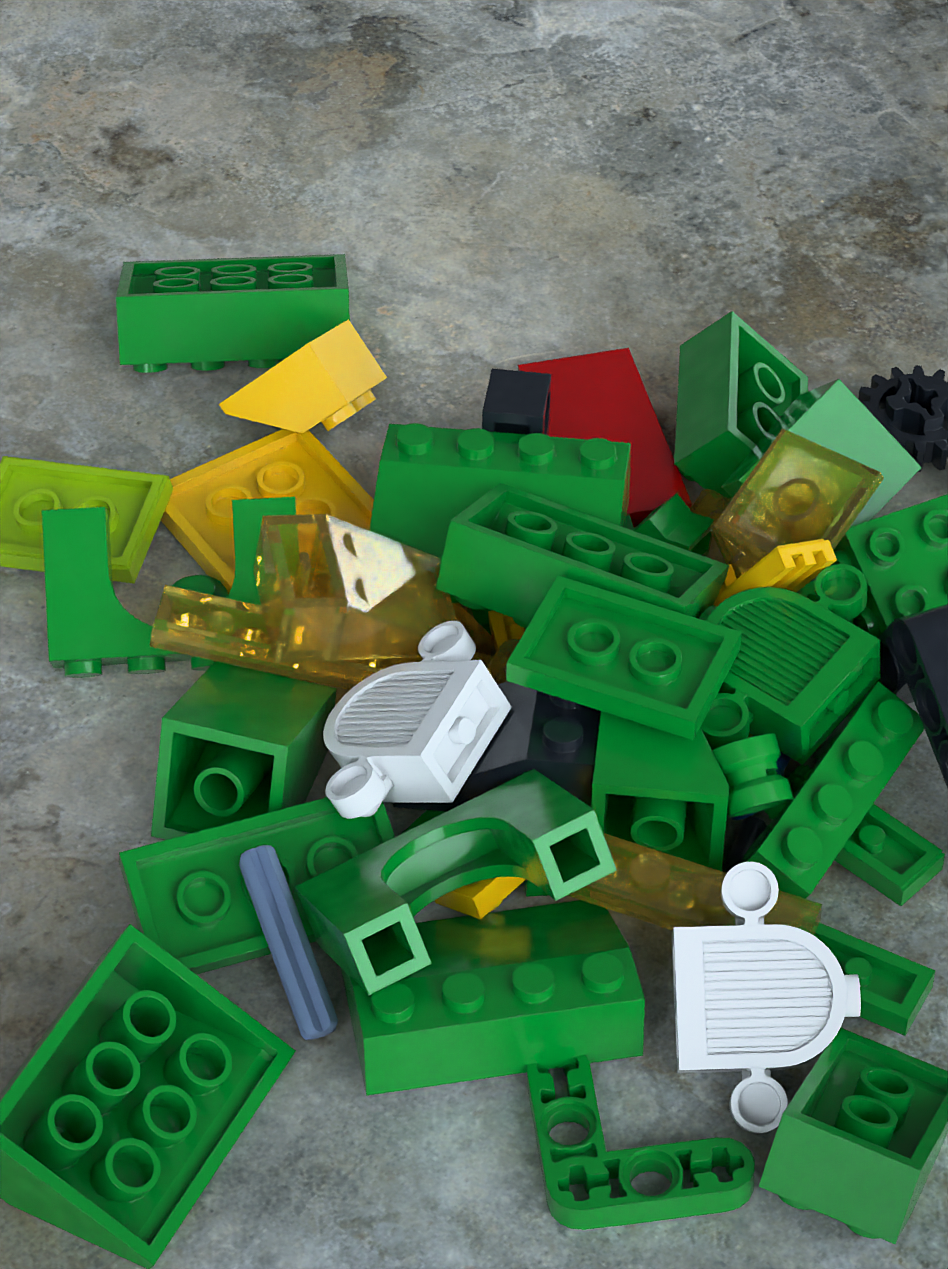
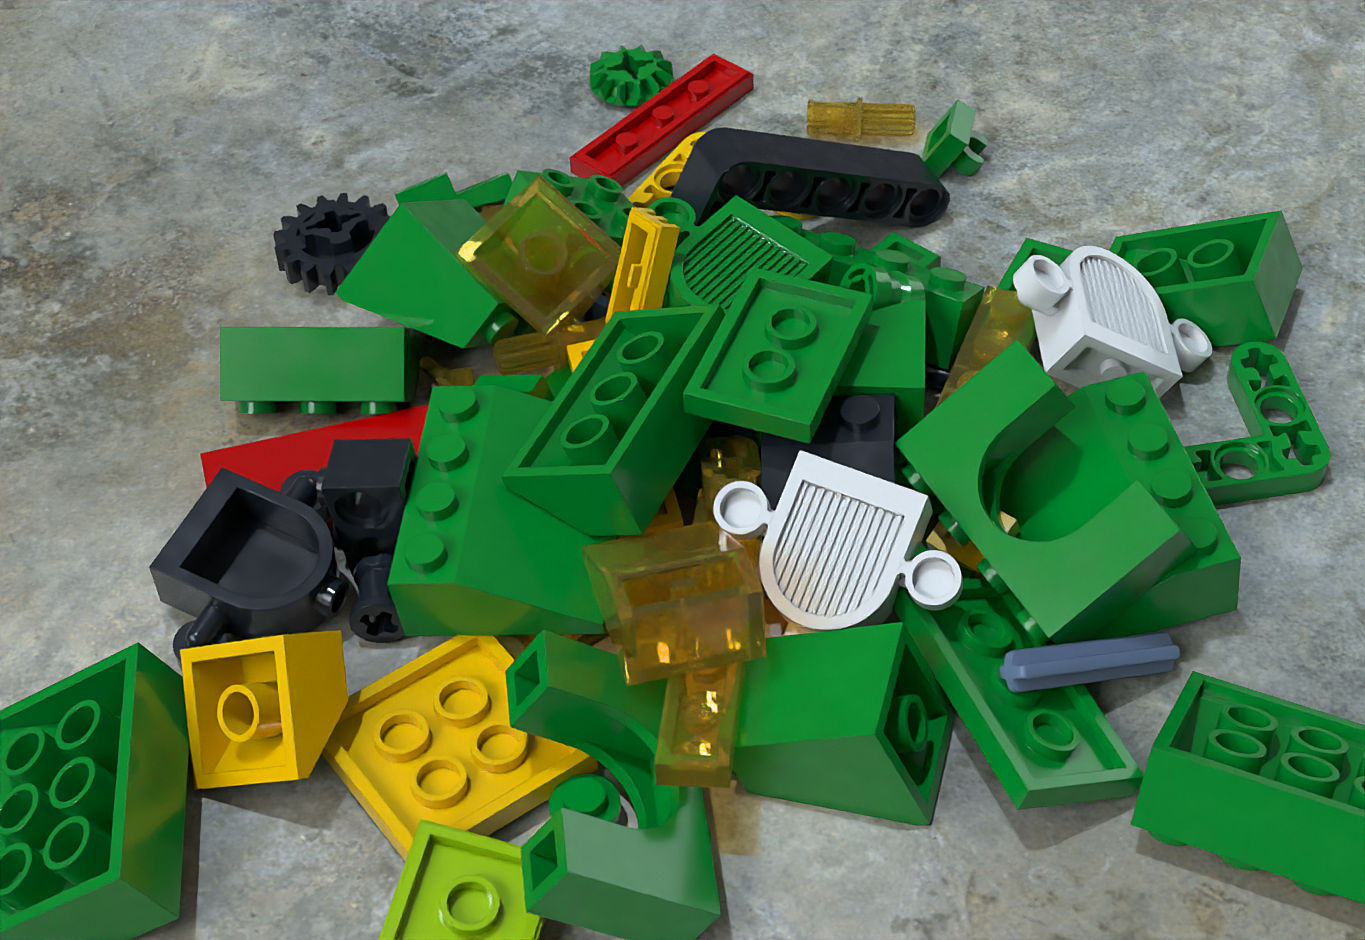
camera: 90 degrees left, 0 degrees up
none -> black piece [149,467,349,671]

